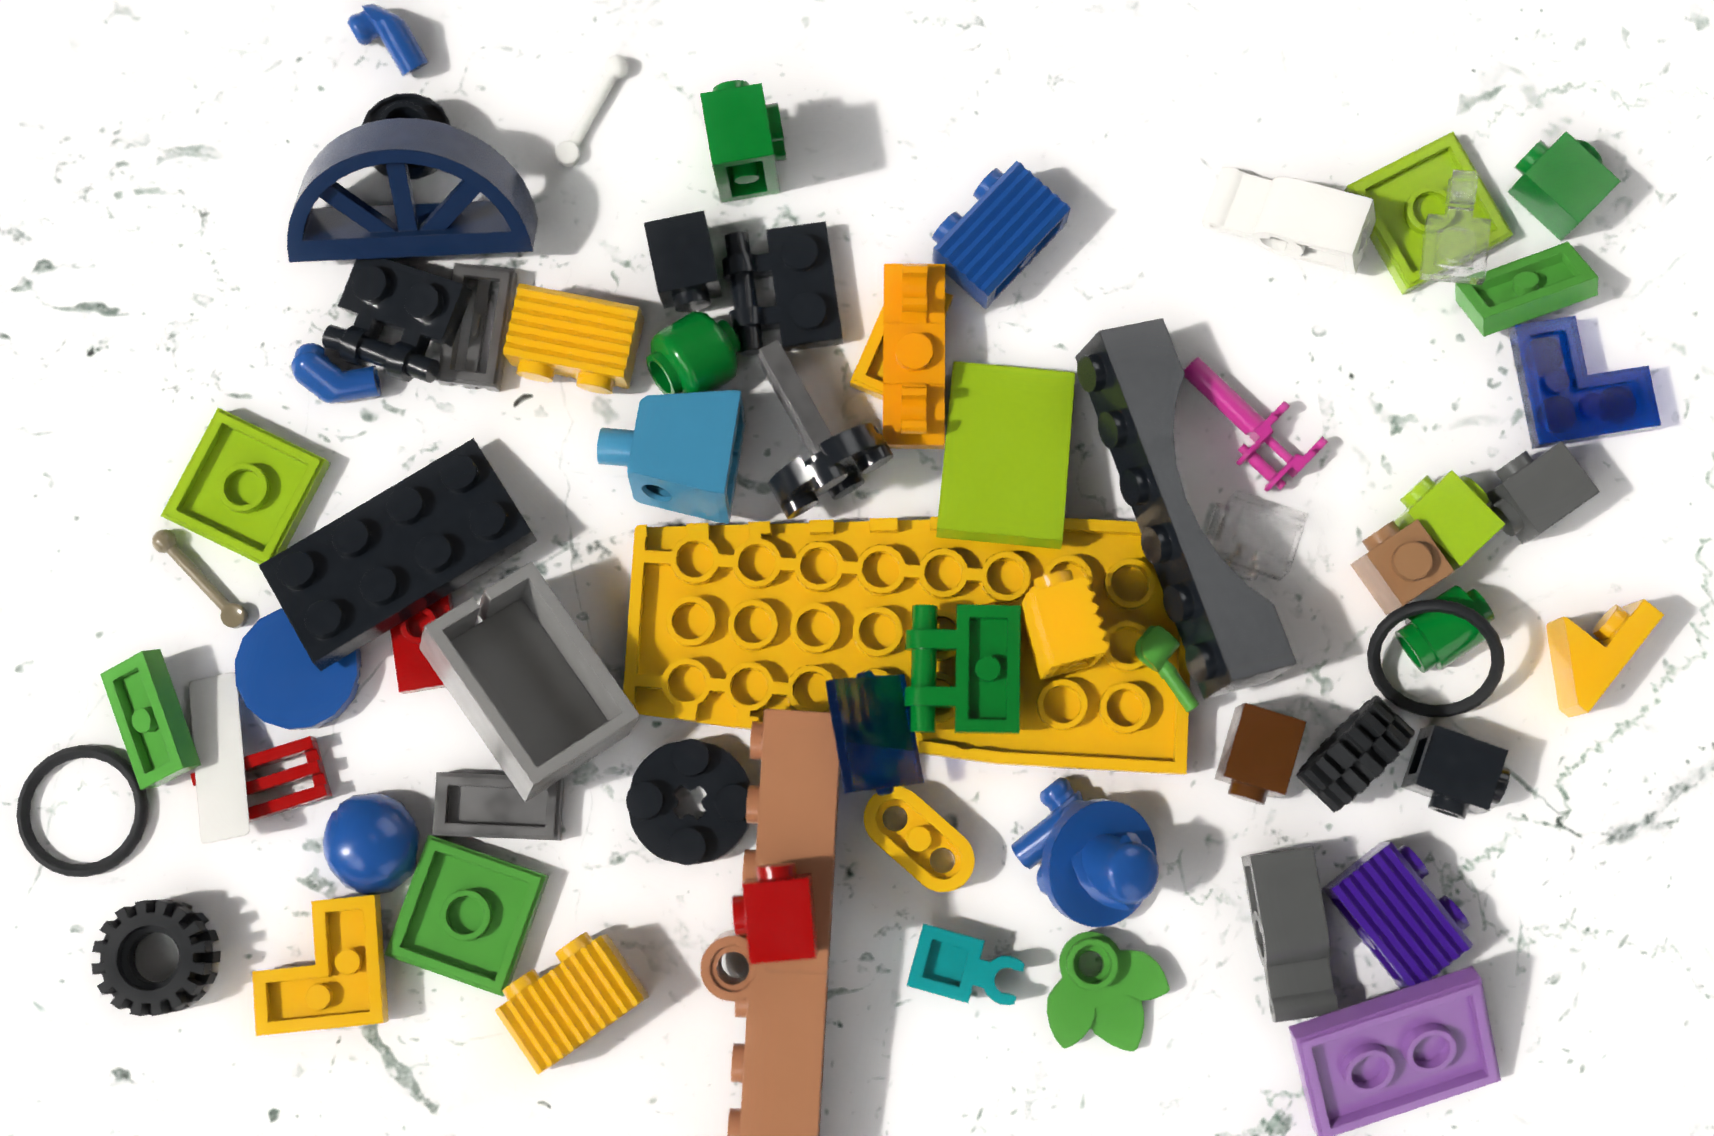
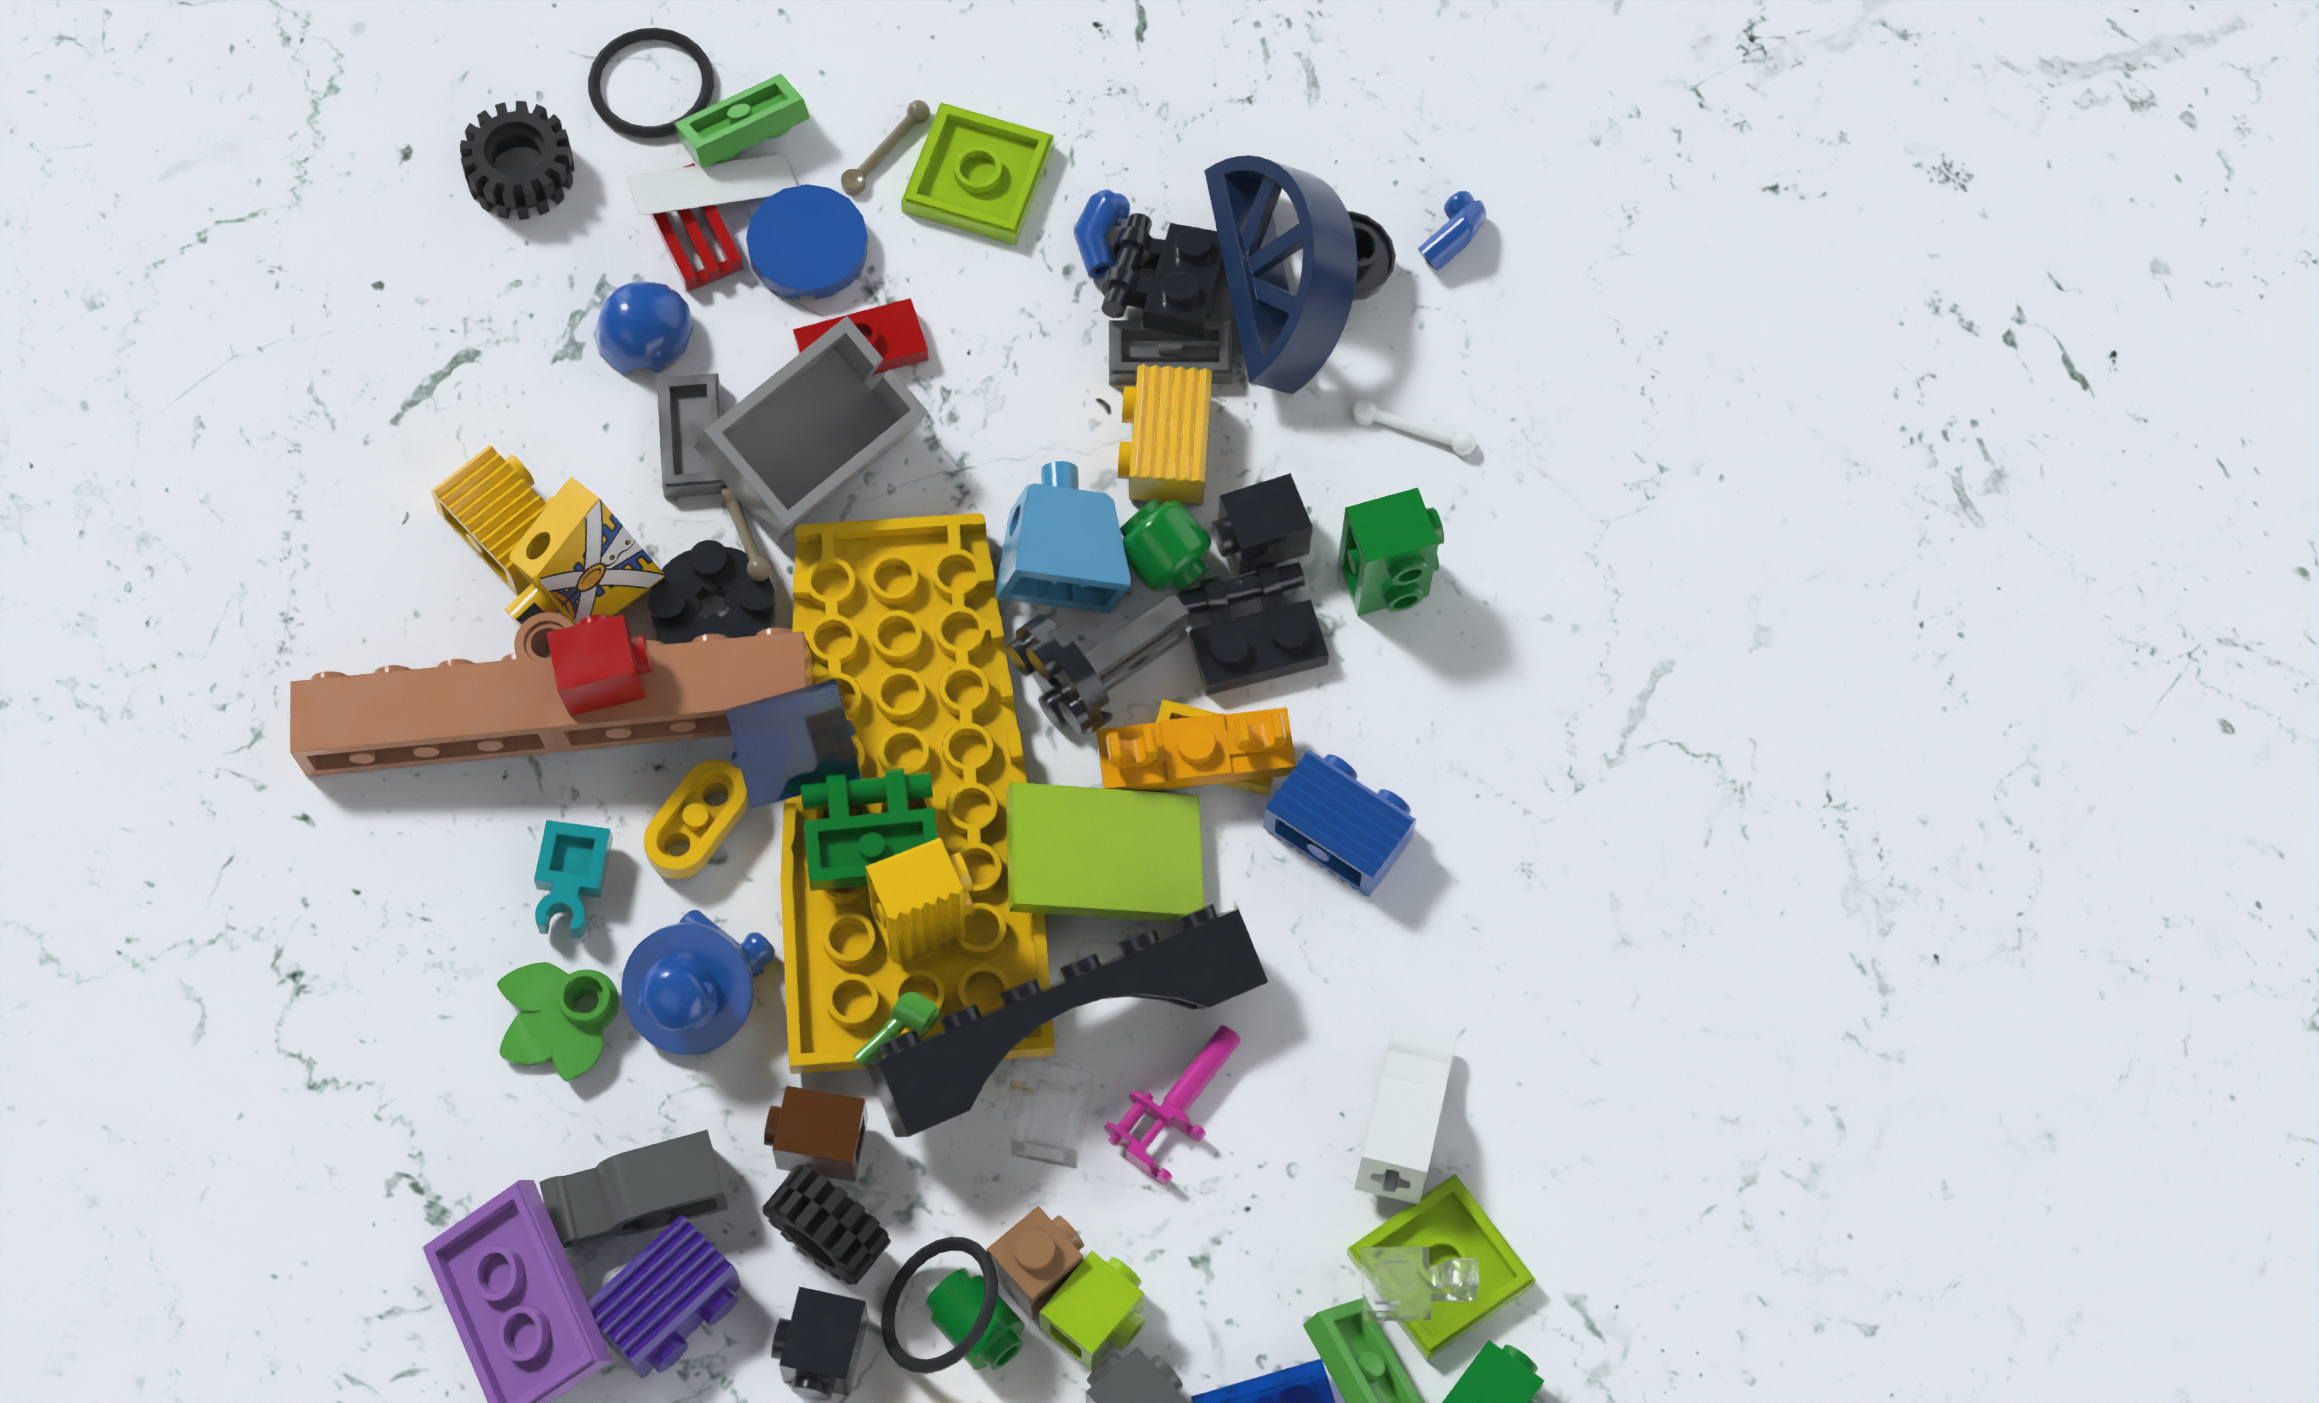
camera: 75 degrees right, 15 degrees down
yellow plate [252,895,389,1036] -> none
black plate [258,438,537,671] -> none
bright green tile [385,835,549,997] -> none
none -> torso [504,477,666,627]
none -> dark tan hinge [721,487,771,581]

